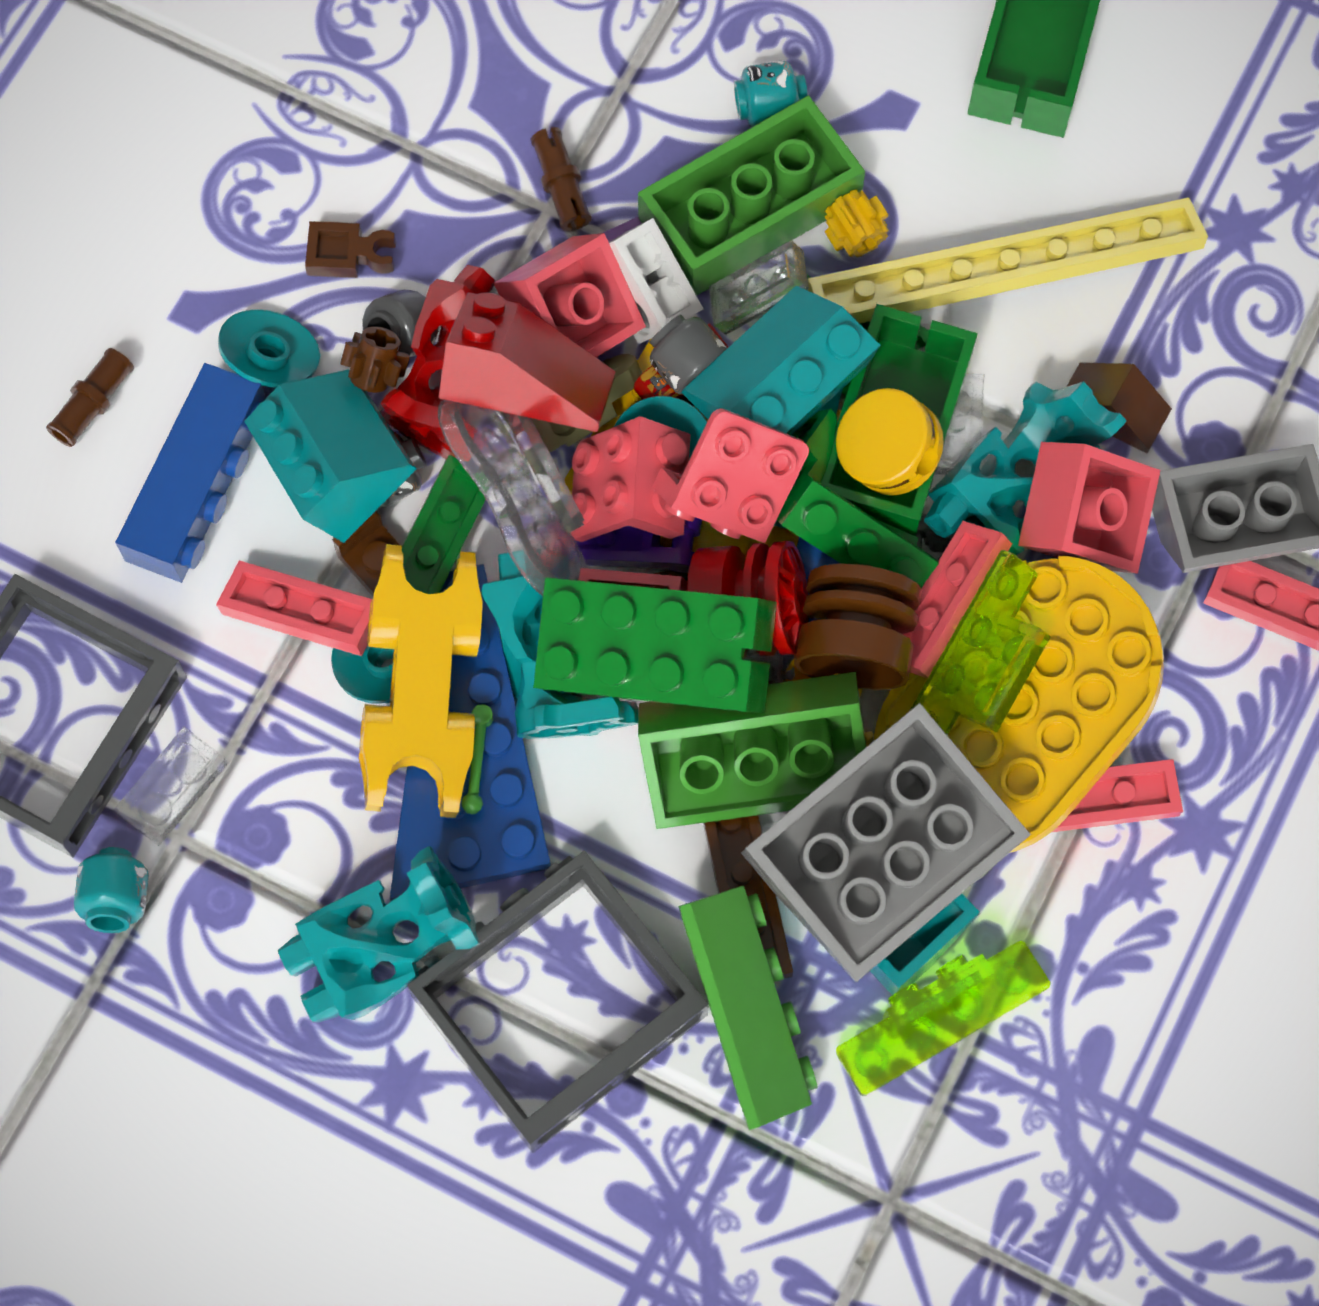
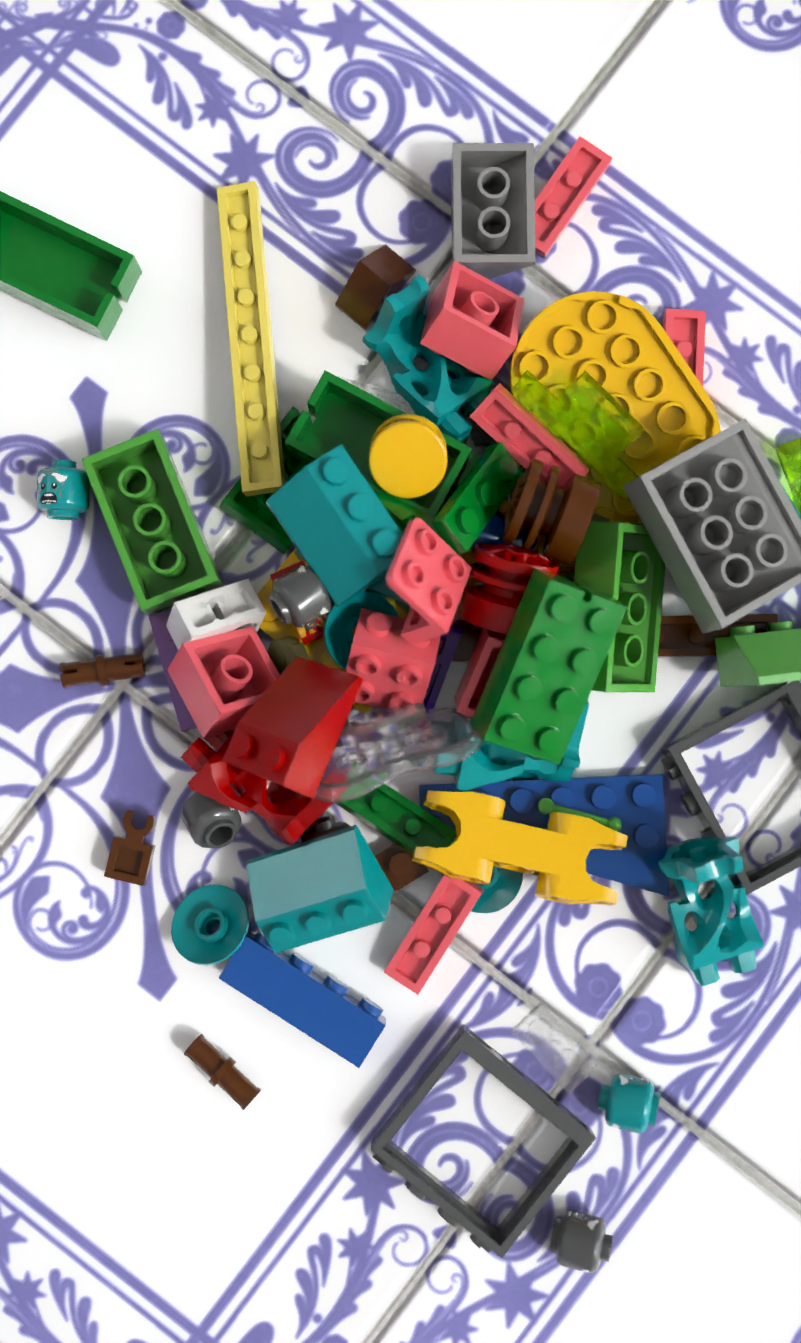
camera: 80 degrees left, 15 degrees up
reddish brown gear [340,327,410,393] -> none
clear plate [709,240,809,335] -> none
yellow gear [824,190,889,258] -> none

